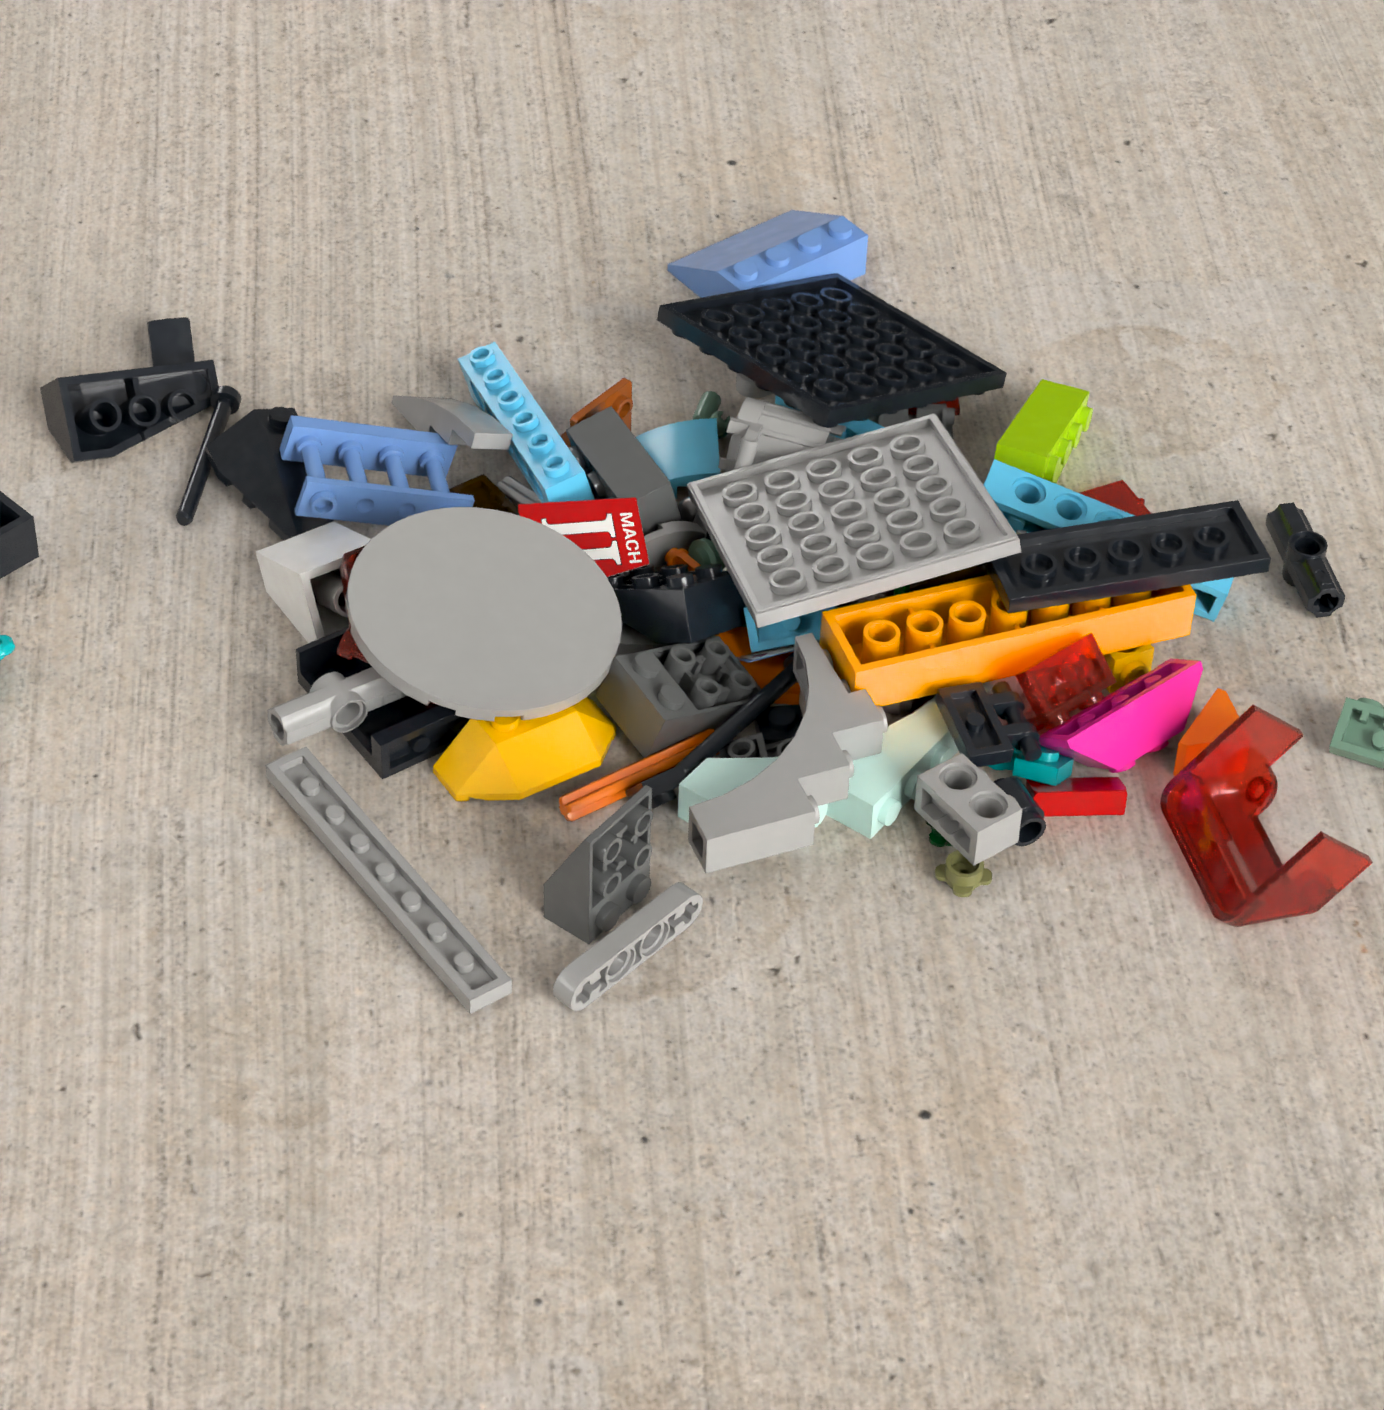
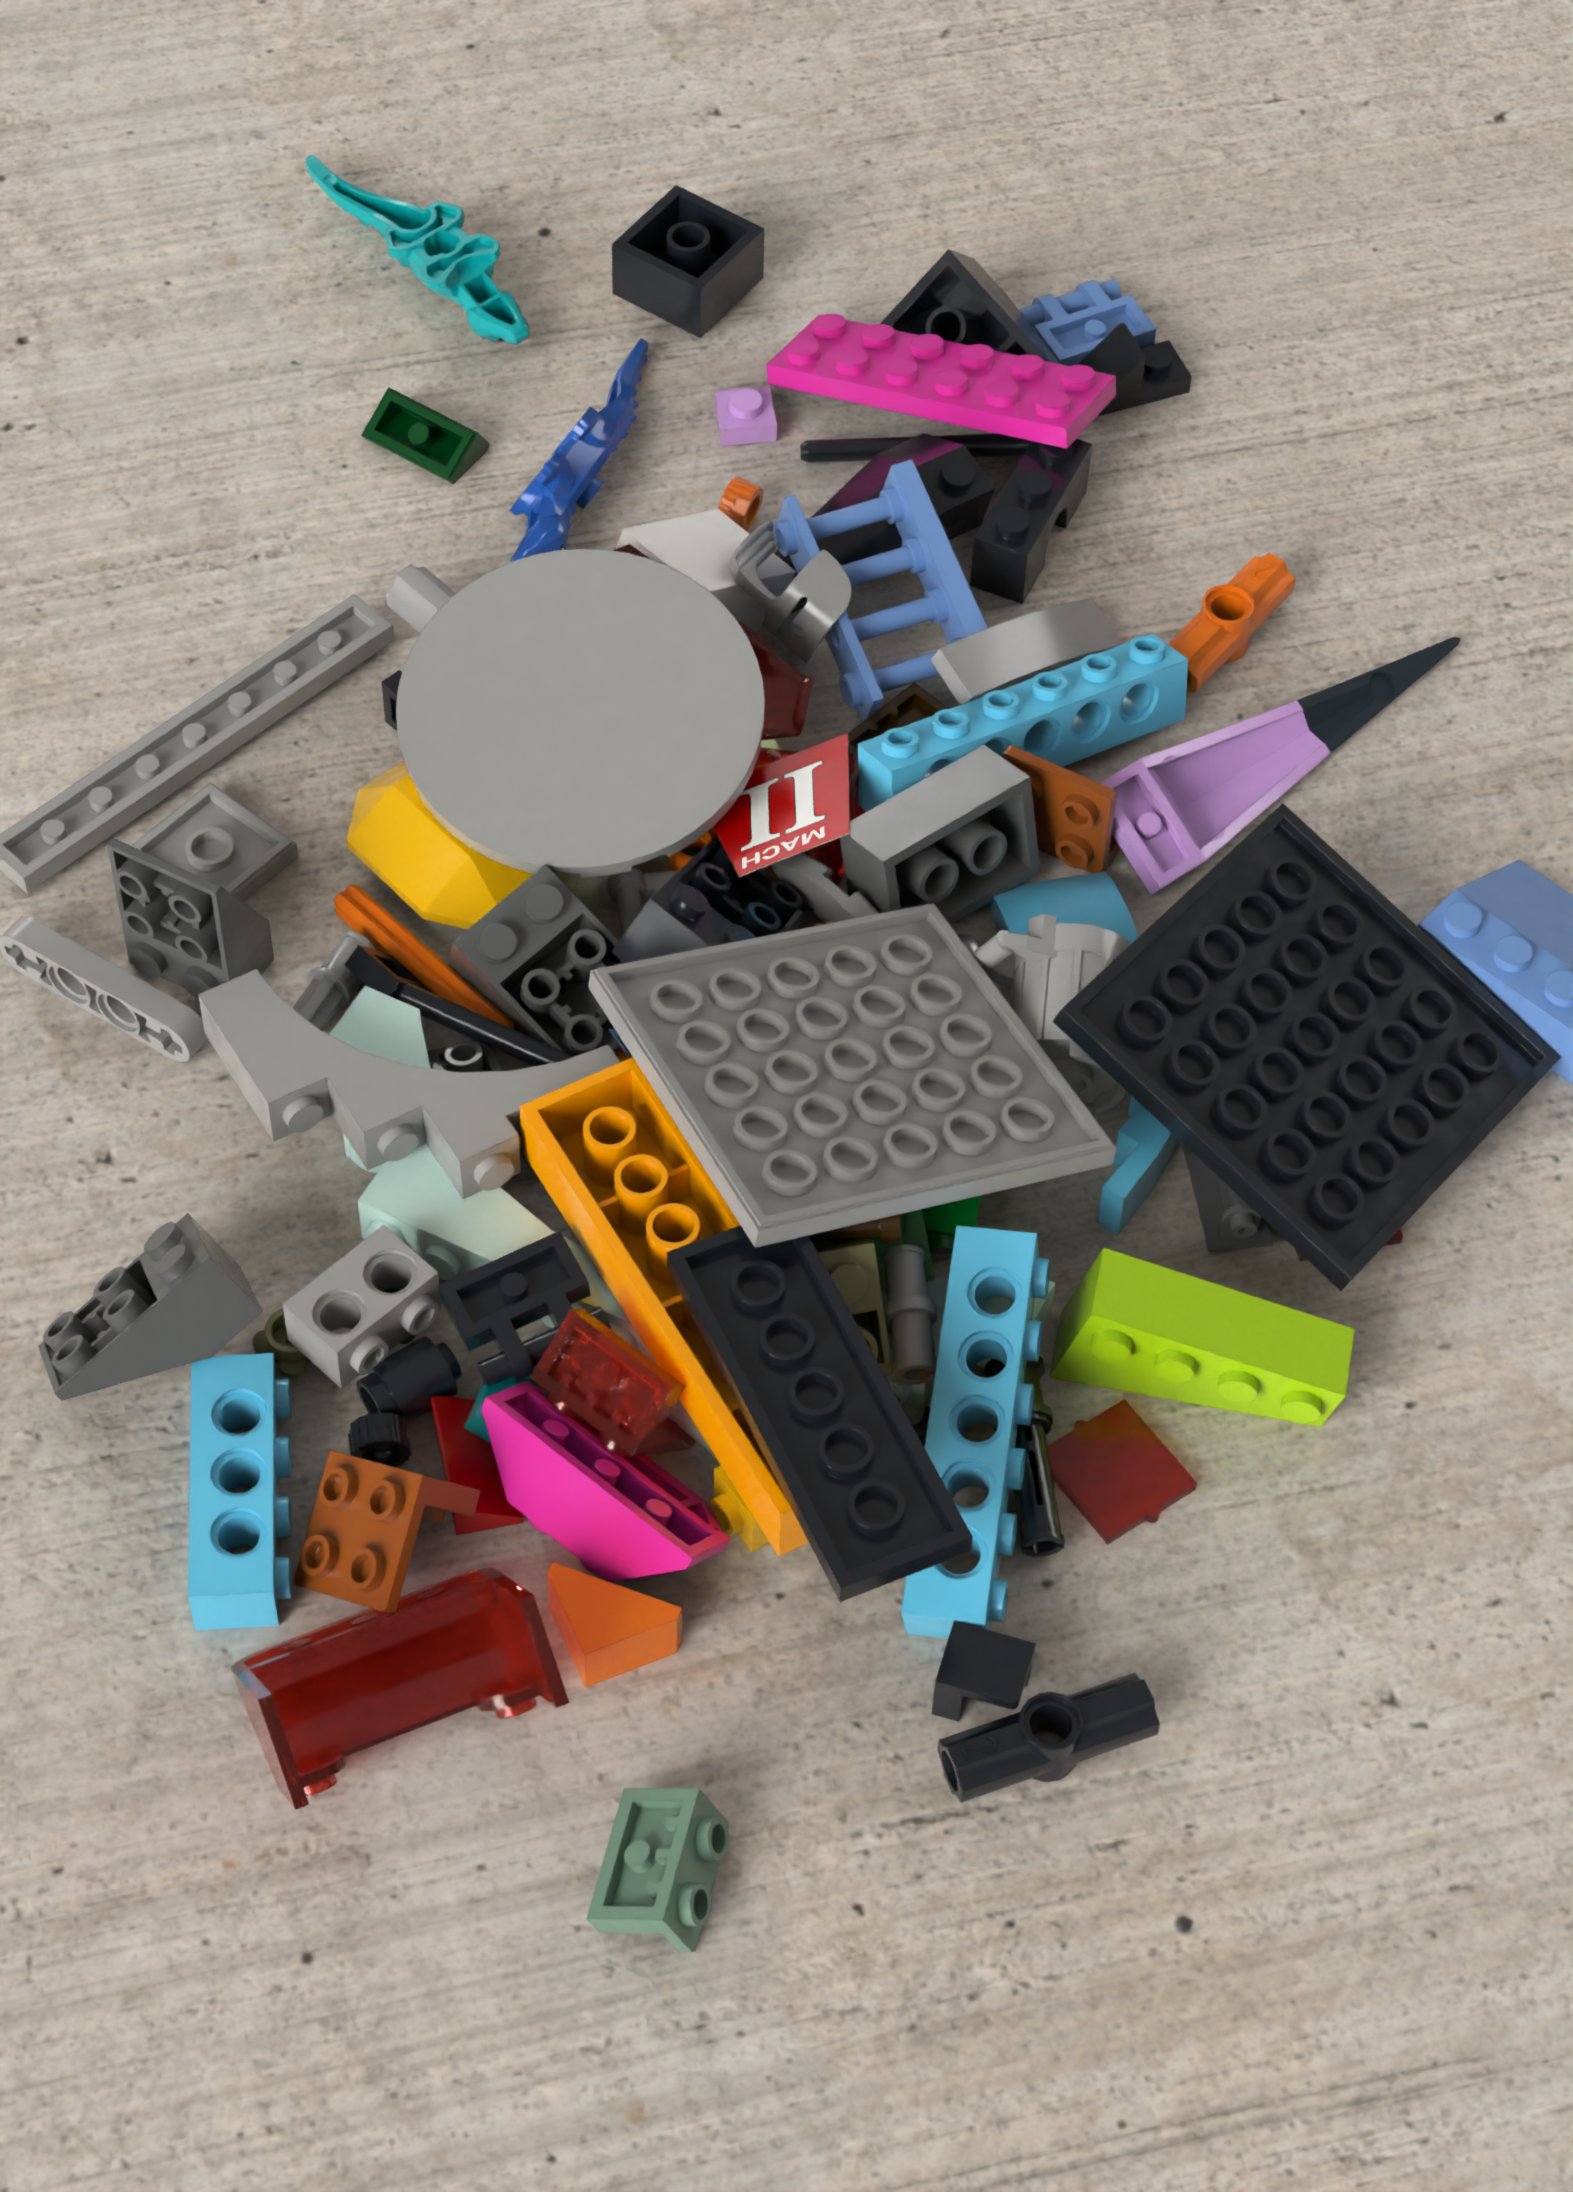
camera: 80 degrees right, 10 degrees up
none -> dark grey slope [38,1213,263,1401]
none -> light grey tile [131,782,298,902]
none -> medium azure brick [188,1353,292,1631]
none -> light grey axle [293,931,376,1031]
none -> dark orange bracket [294,1450,481,1614]
none -> black axle [348,1413,411,1467]
none -> dark green slope [361,387,490,484]
none -> blue animal [509,338,648,563]
none -> lavender plate [714,386,777,446]
none -> orange axle [718,476,763,531]
none -> light grey helmet [730,519,852,663]
none -> dark pink plate [766,314,1116,449]
none -> black panel [932,1621,1036,1722]
none -> black arch [970,439,1092,604]
none -> medium blue plate [1018,279,1156,366]
none -> lavender plate [1100,637,1460,895]
none -> orange piece [1168,552,1295,693]

